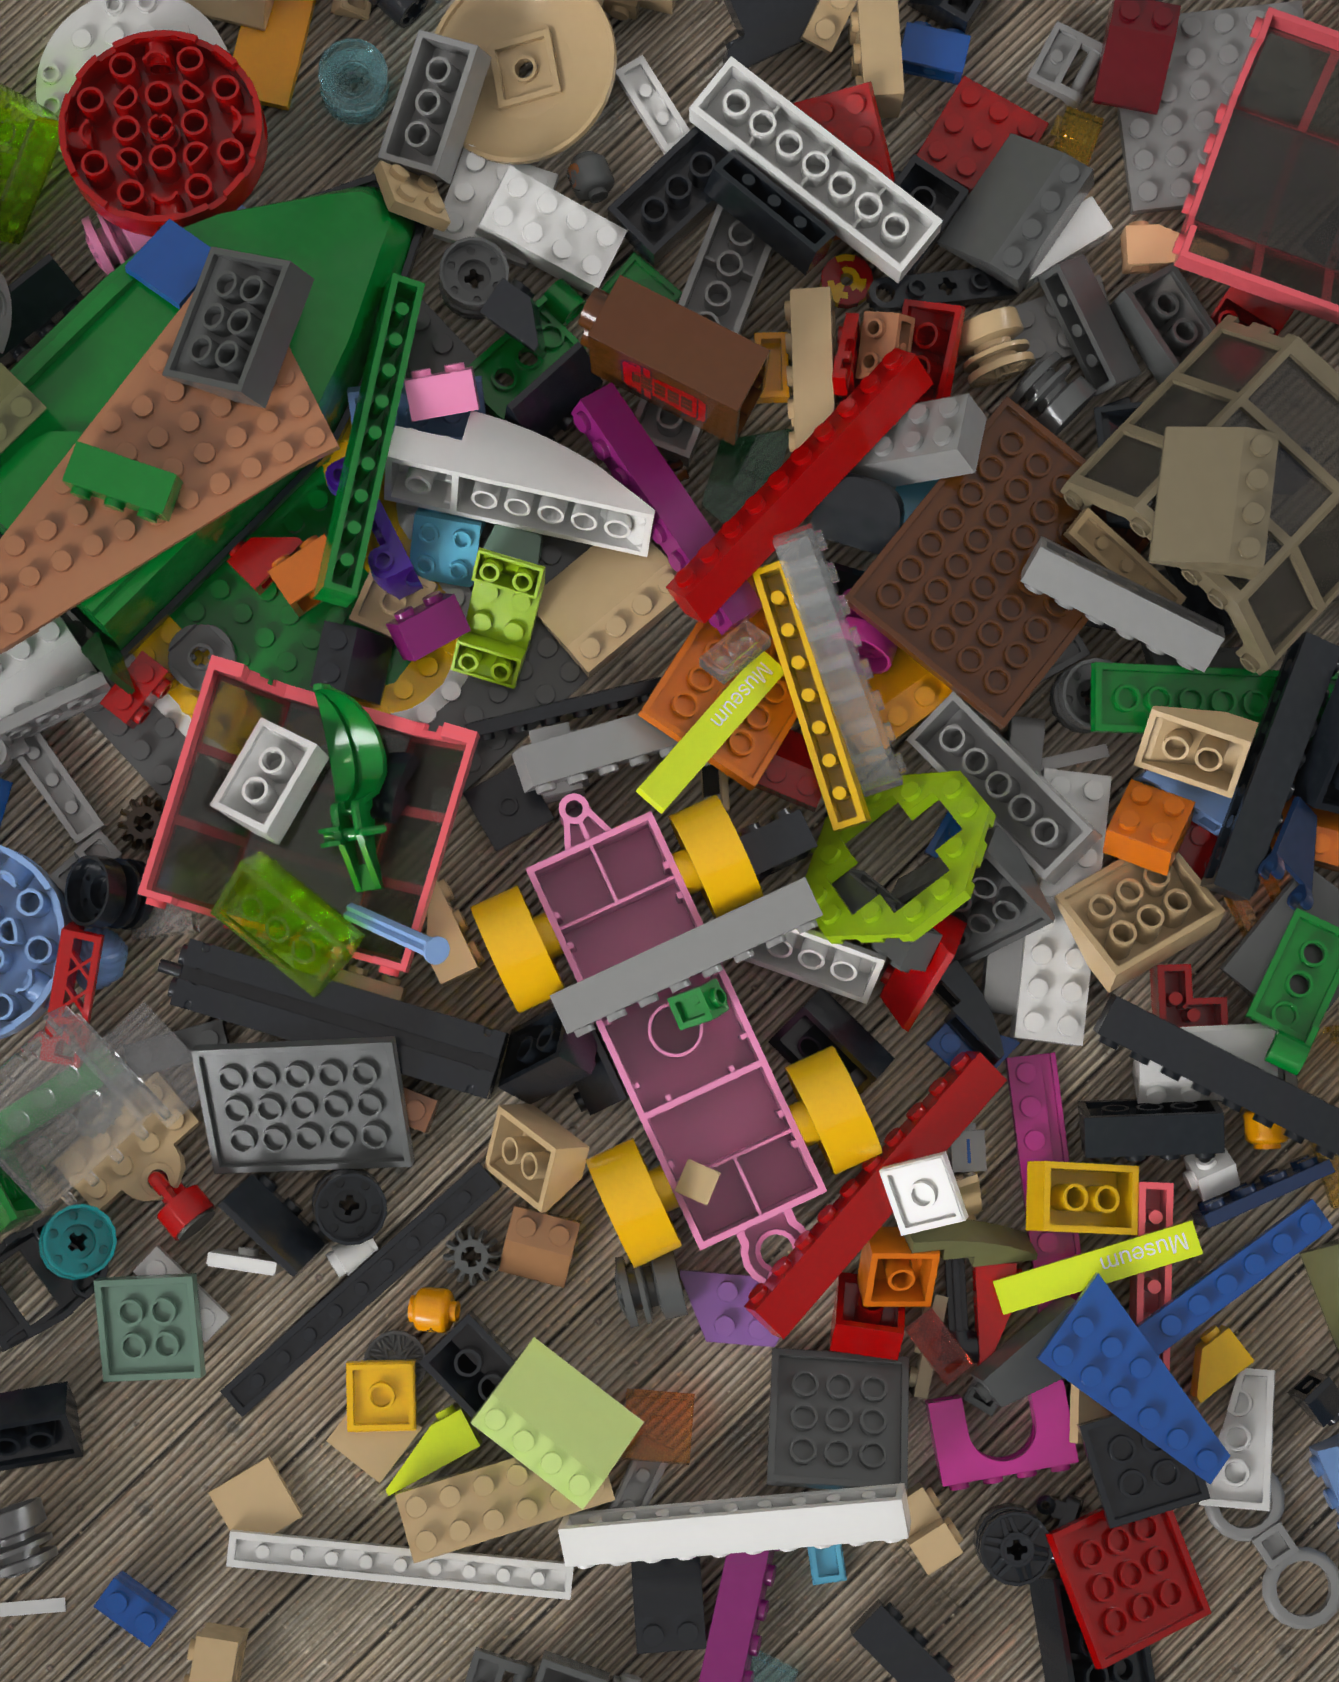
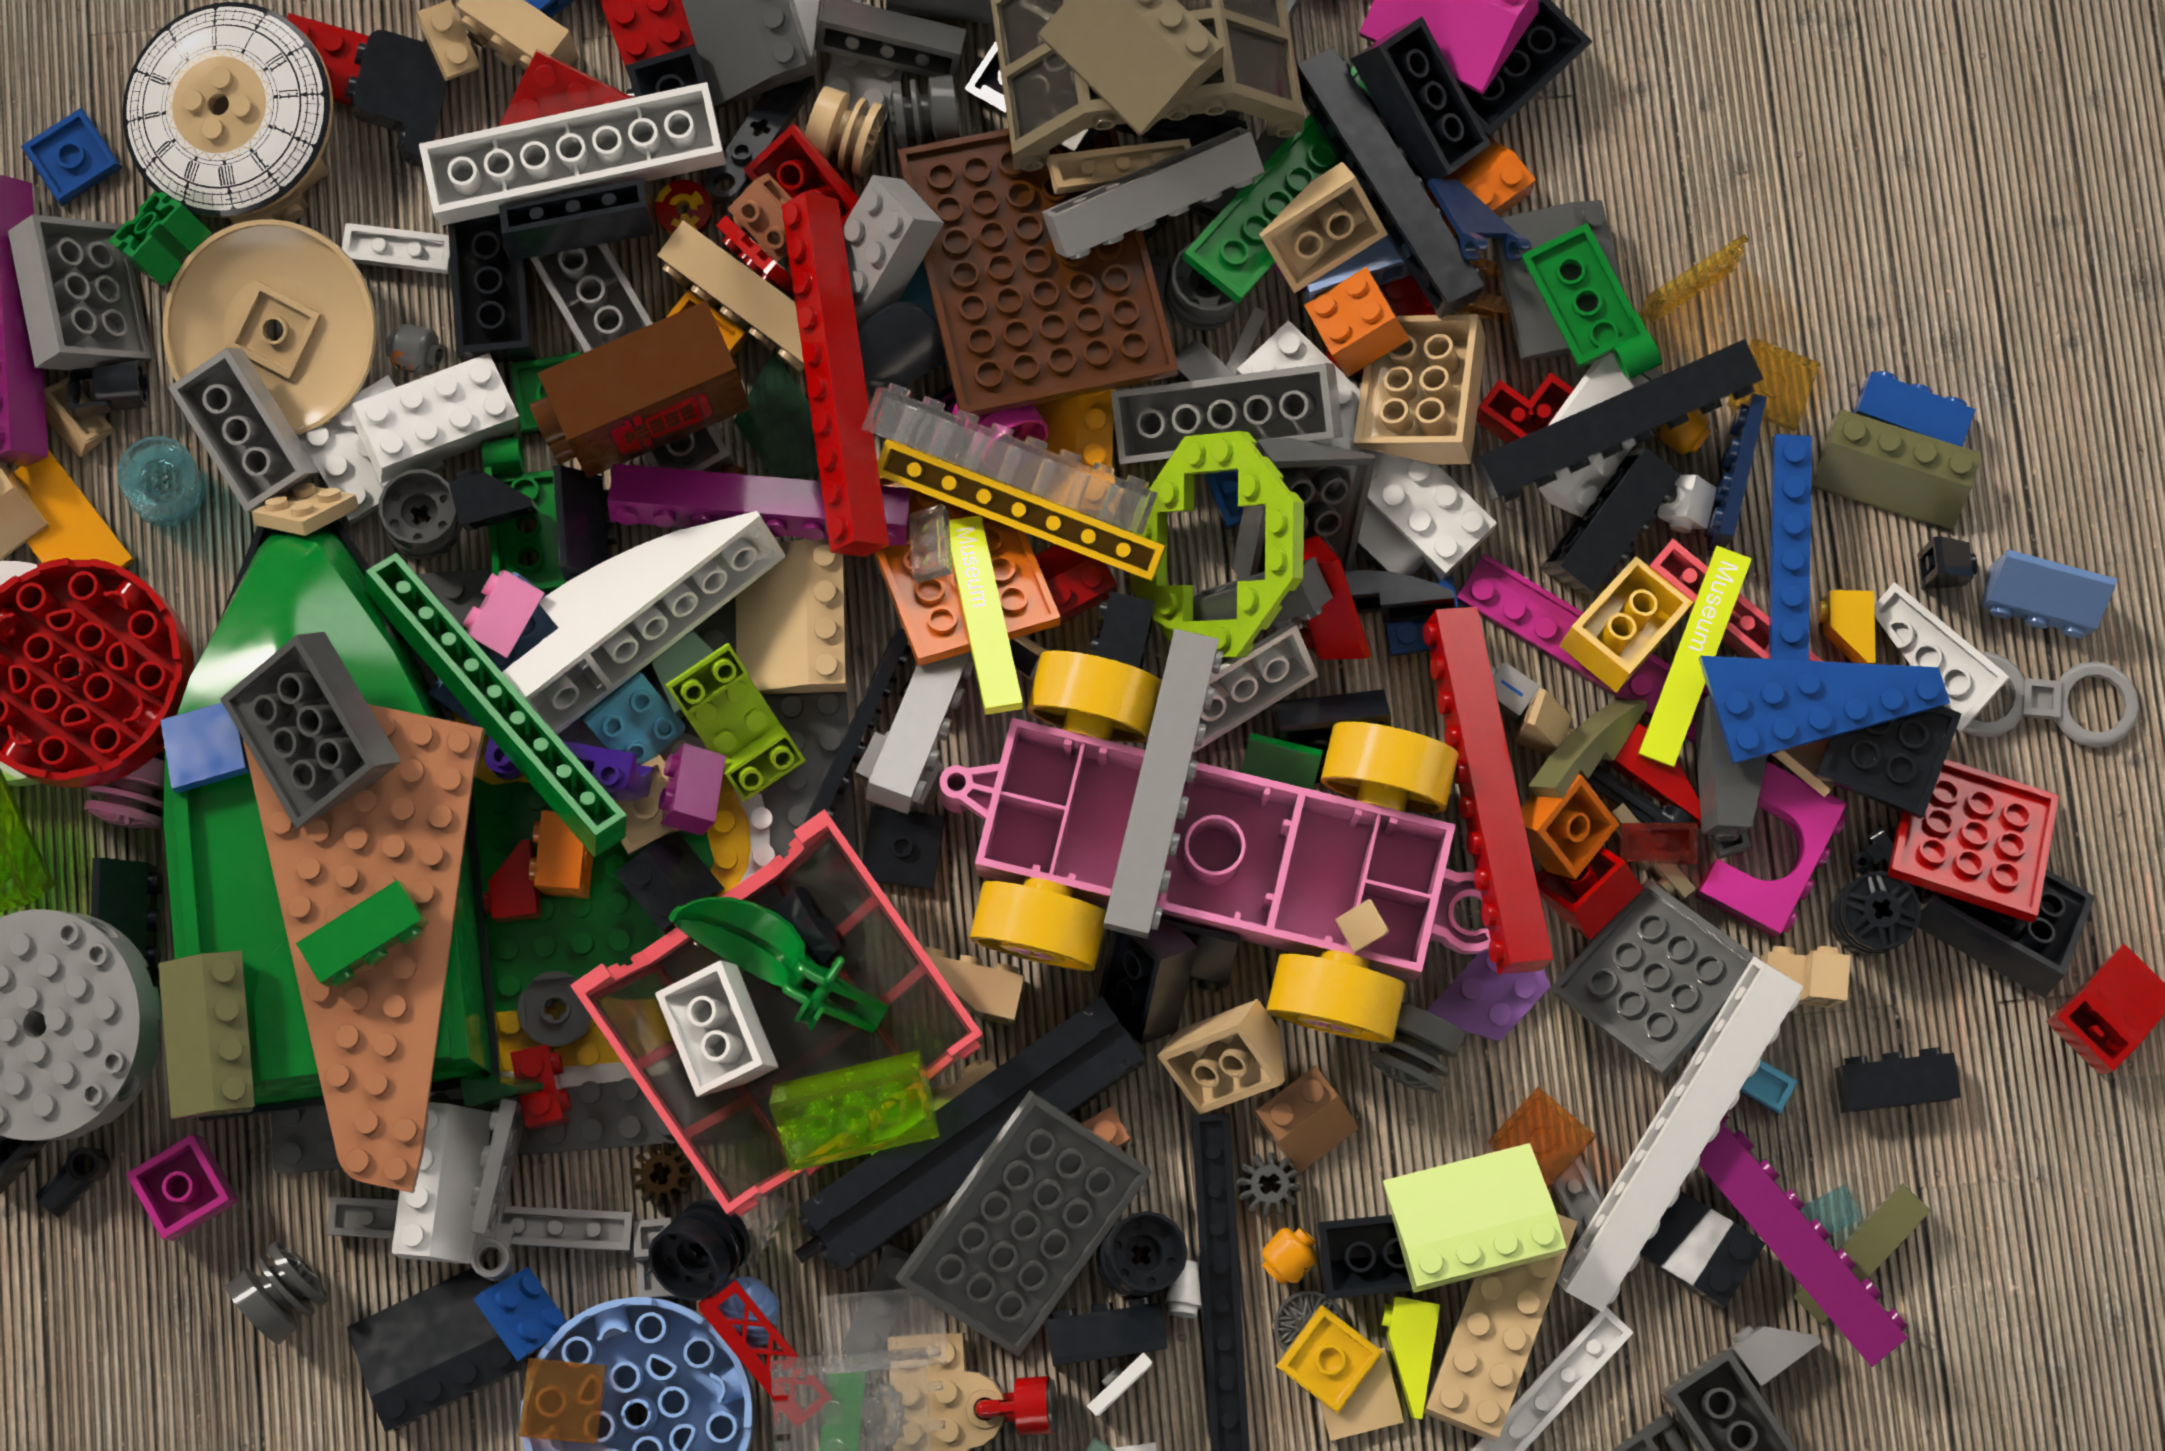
camera: 50 degrees left, 5 degrees down
light blue axle [343,903,450,965] -> none
green bracket [667,978,729,1031] -> none
white tile [879,1151,969,1236] -> none
none -> green tile [1241,733,1323,790]

